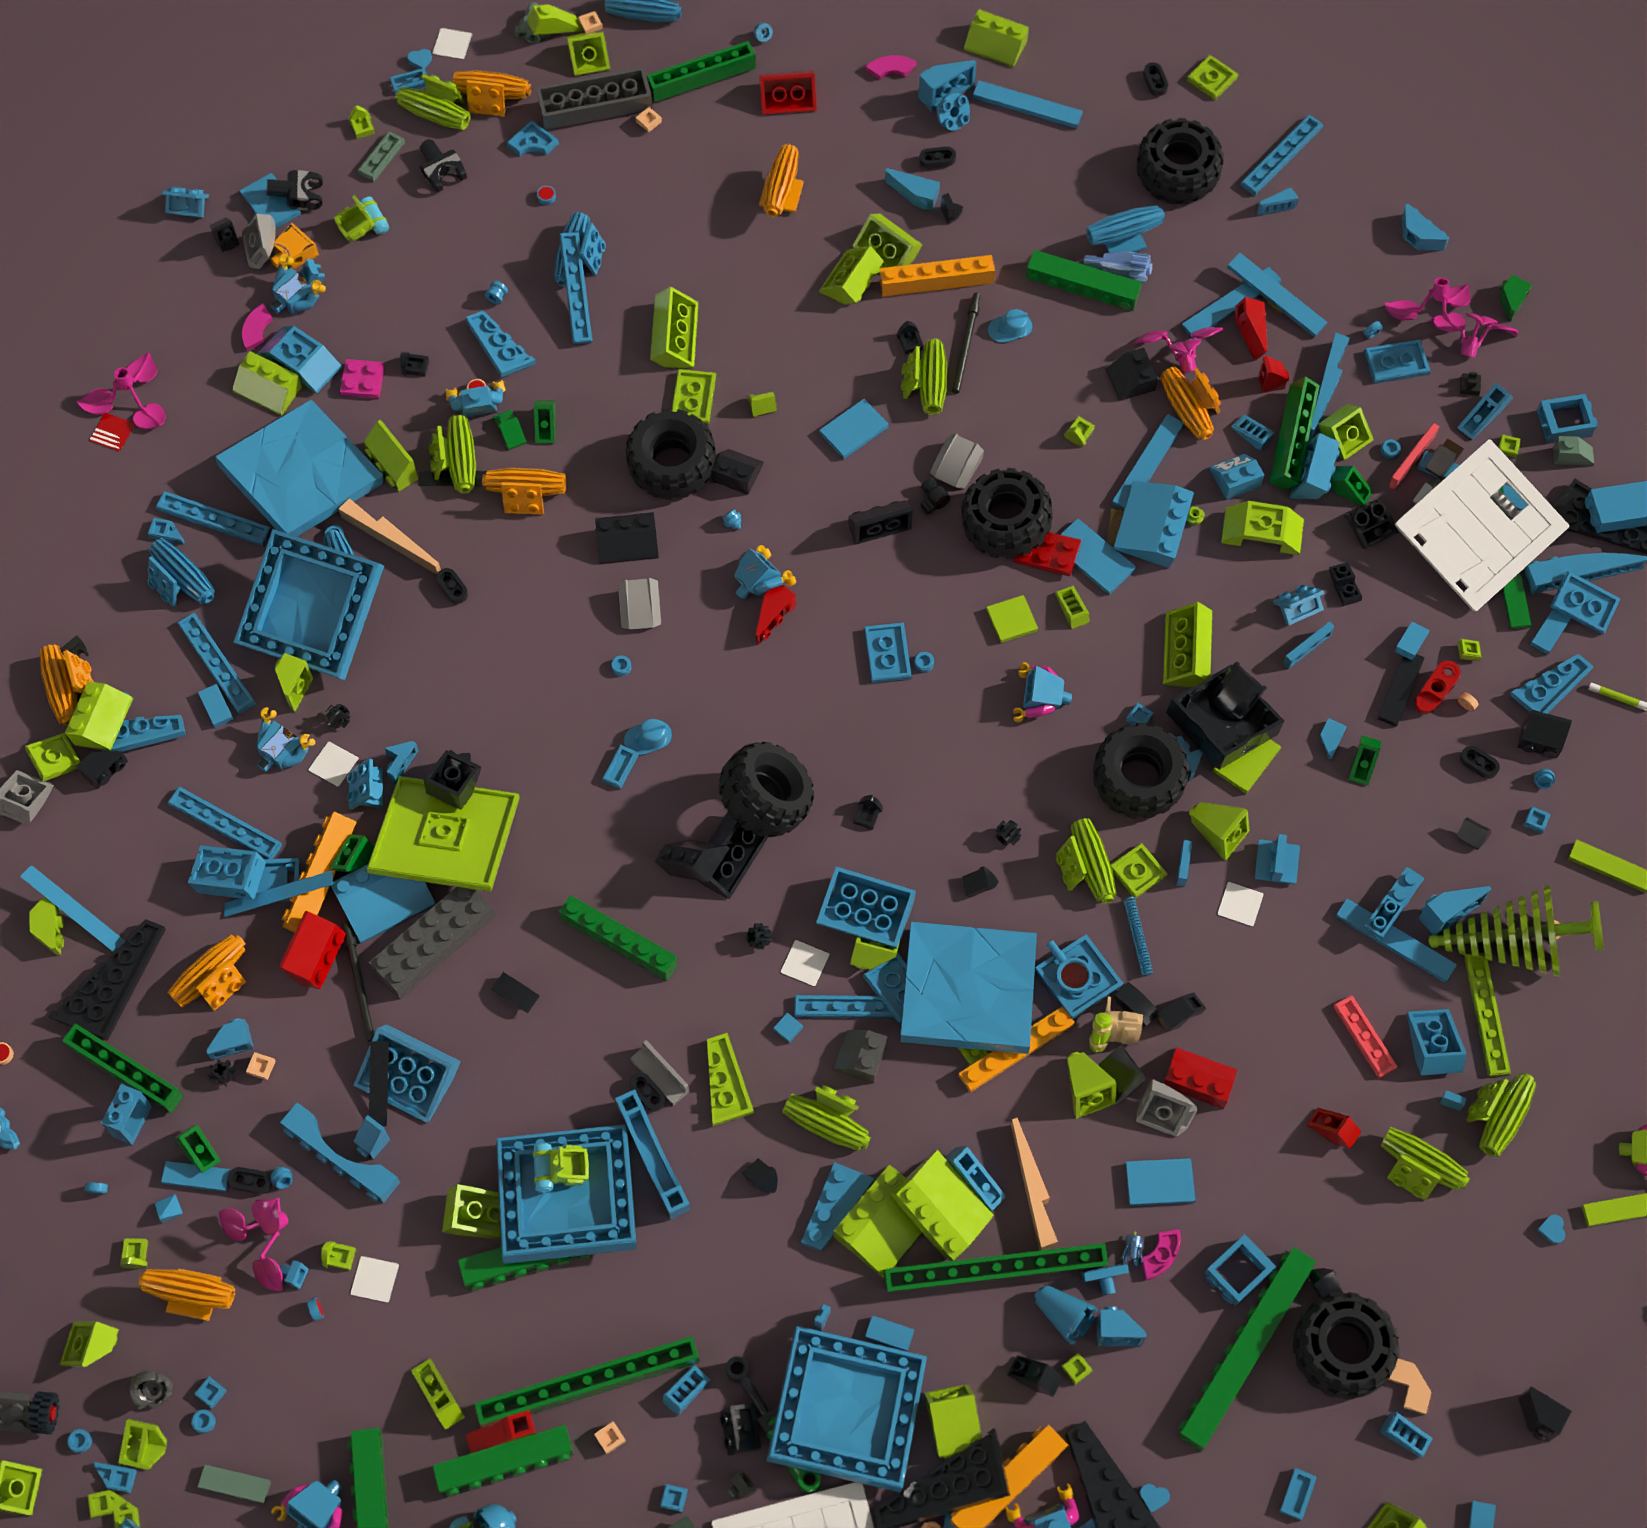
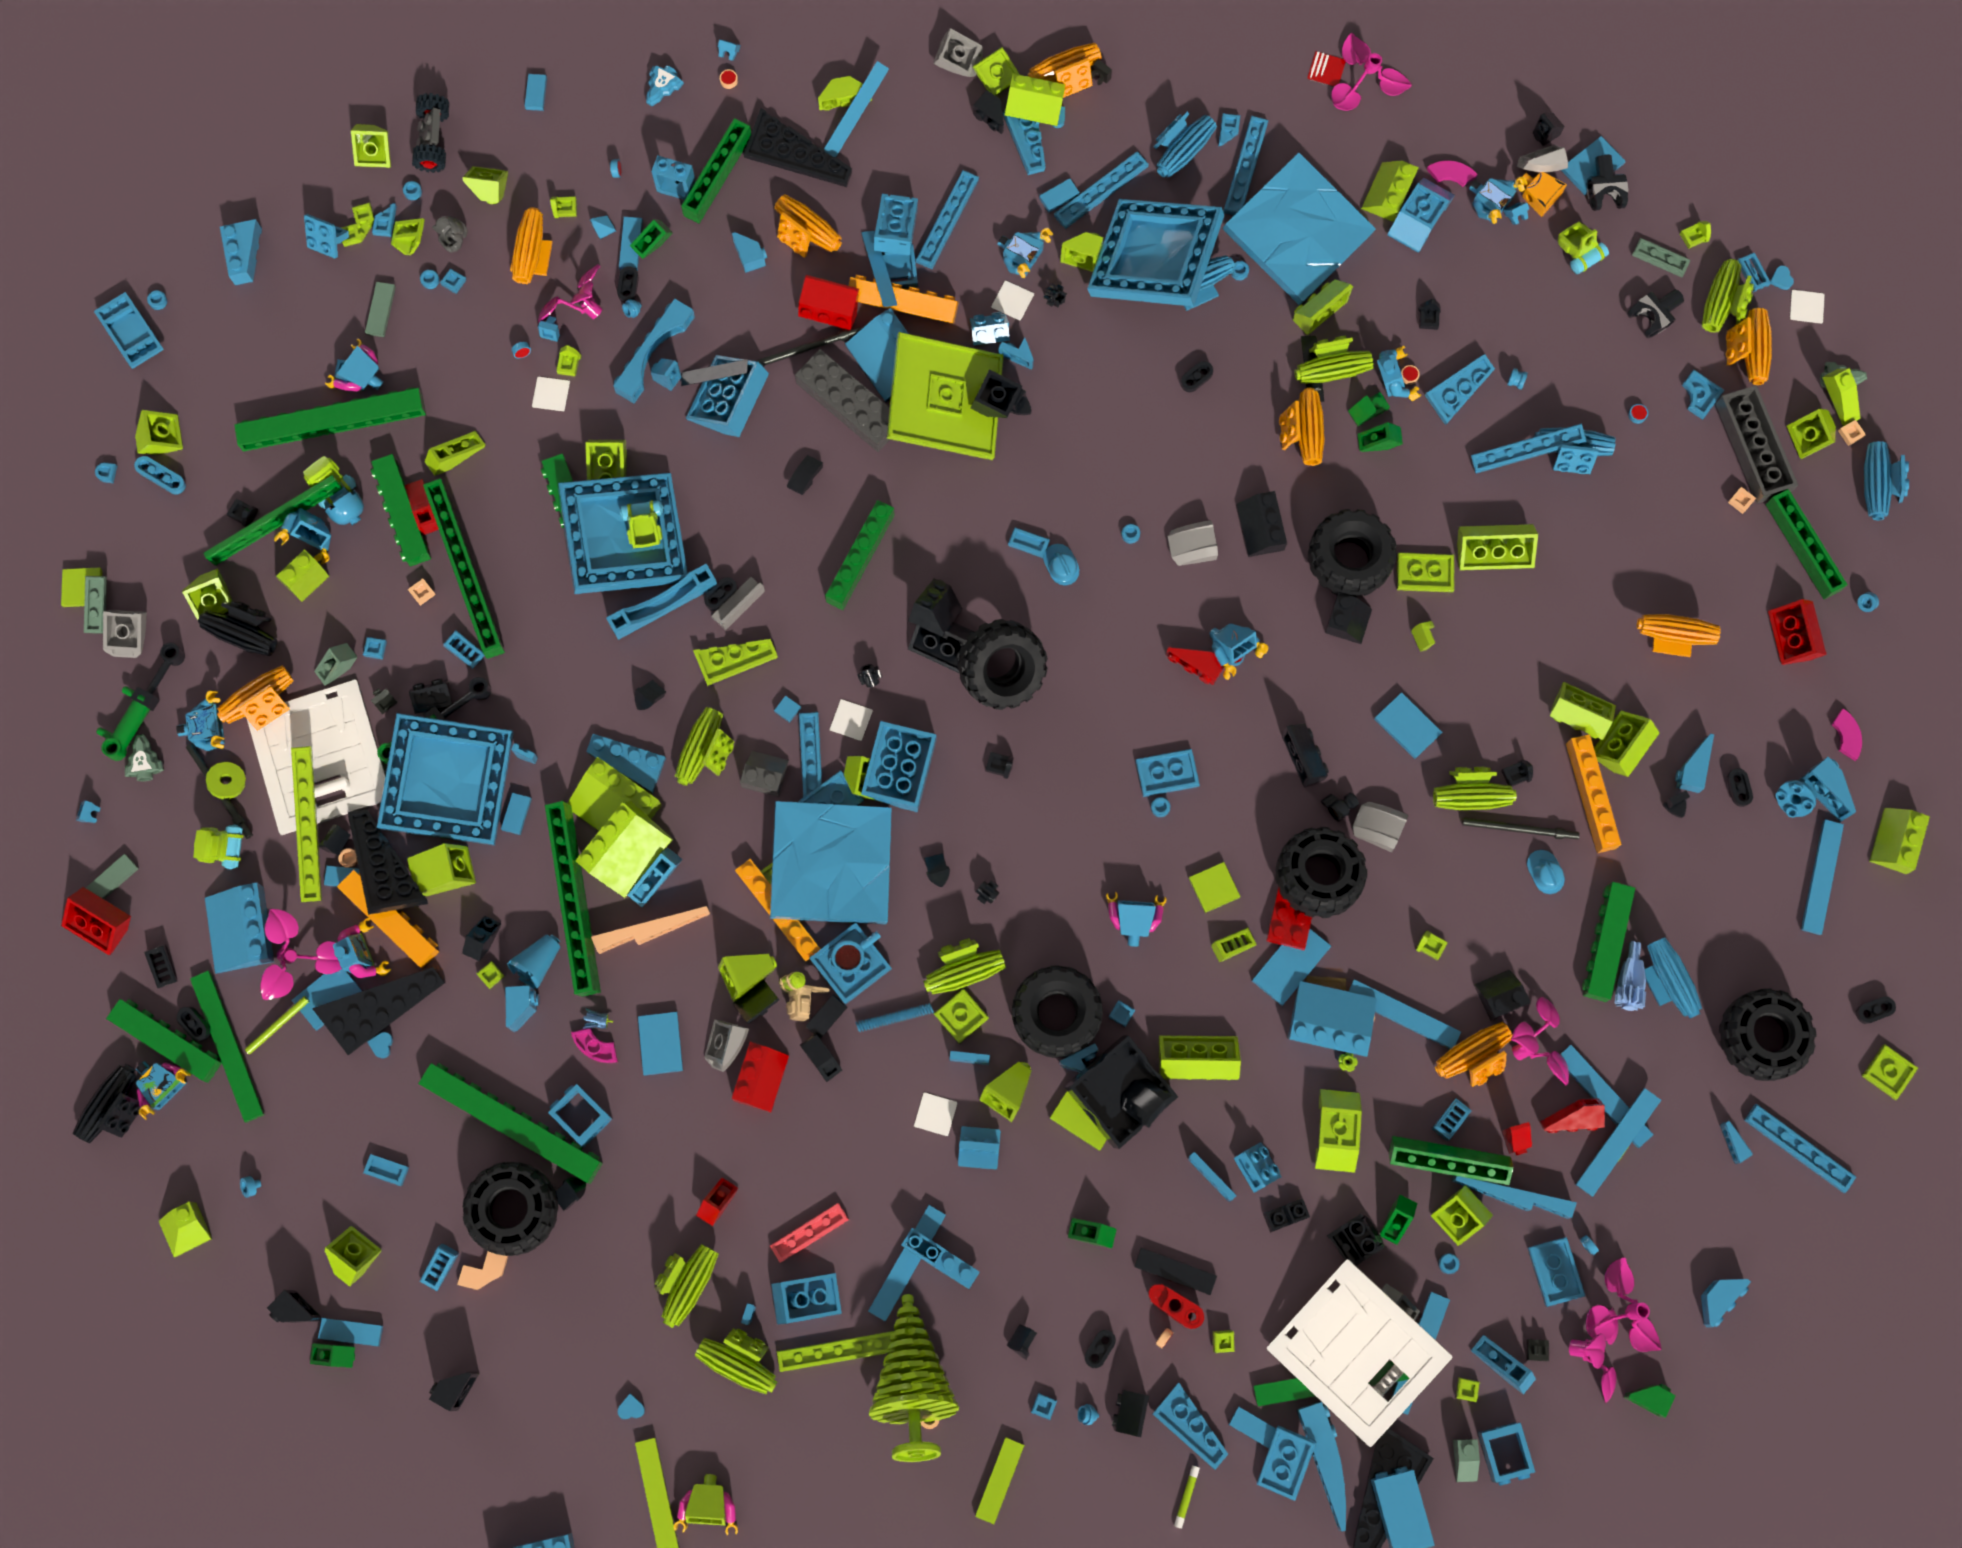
camera: 85 degrees right, 10 degrees up
dark azure bracket [162,187,209,217] -> none
black gear [208,1059,236,1087] -> none
light nougat plate [246,1052,275,1081] -> none
green slope [330,834,374,872] -> none
light nougat slope [338,498,441,575] -> none
dark pink plate [340,359,385,399] -> none
dark azure plate [722,509,741,530] -> none
dark azure tile [1081,1264,1129,1295] -> none
dark azure slope [1209,454,1264,500] -> none
dark azure slope [1289,433,1340,499] -> none
dark azure tile [1319,718,1347,760] -> none
coral tile [1389,423,1440,490] -> none
dark azure tile [1394,622,1430,661] -> none
dark azure slope [1418,886,1492,935] -> none
dark brown slope [1425,438,1464,479] -> none

